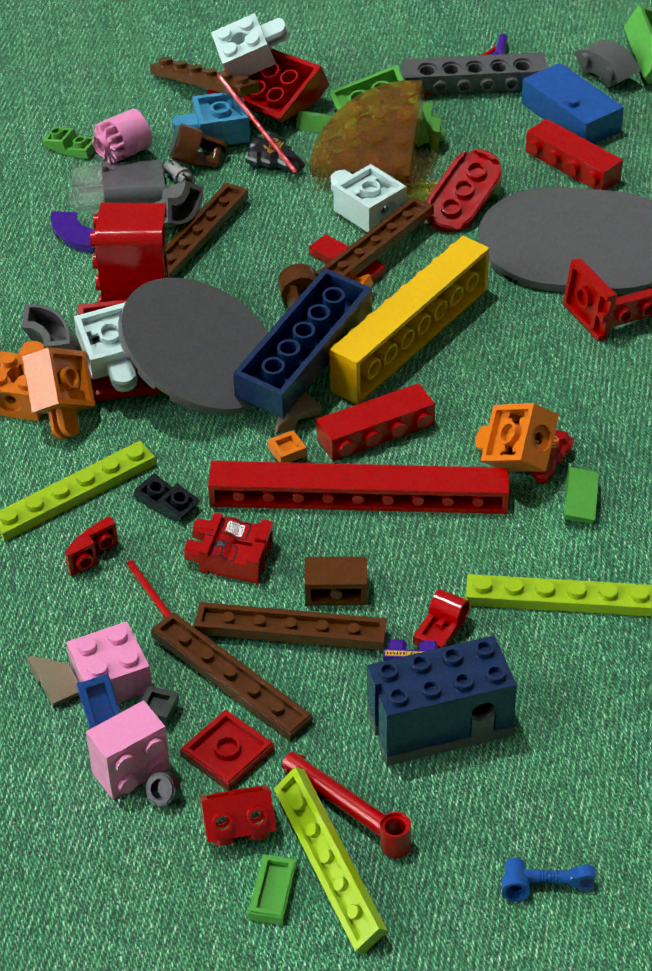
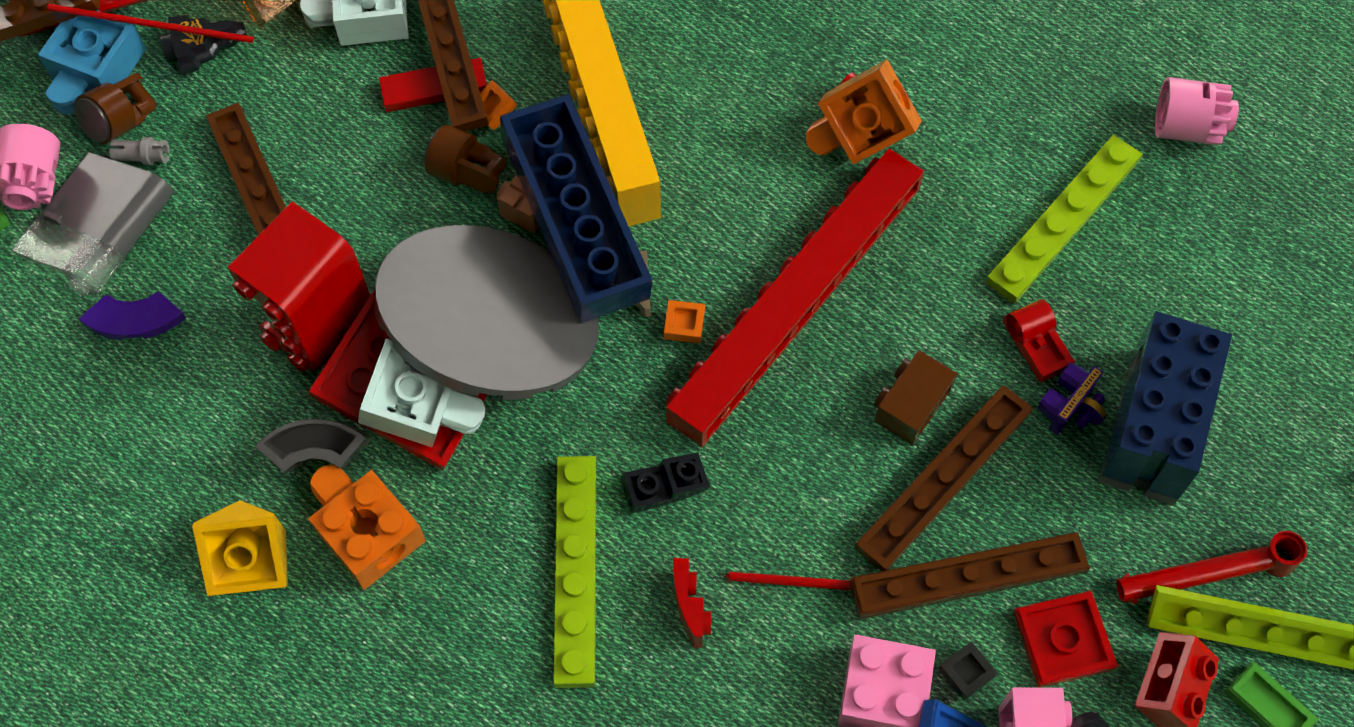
camera: 55 degrees left, 20 degrees up
orange brick [22,347,95,440] -> none
dark grey brick [155,181,203,230] -> none
red hips [184,512,273,584] -> none
red brick [316,383,435,461] -> none
bright green slope [563,467,598,524] -> none

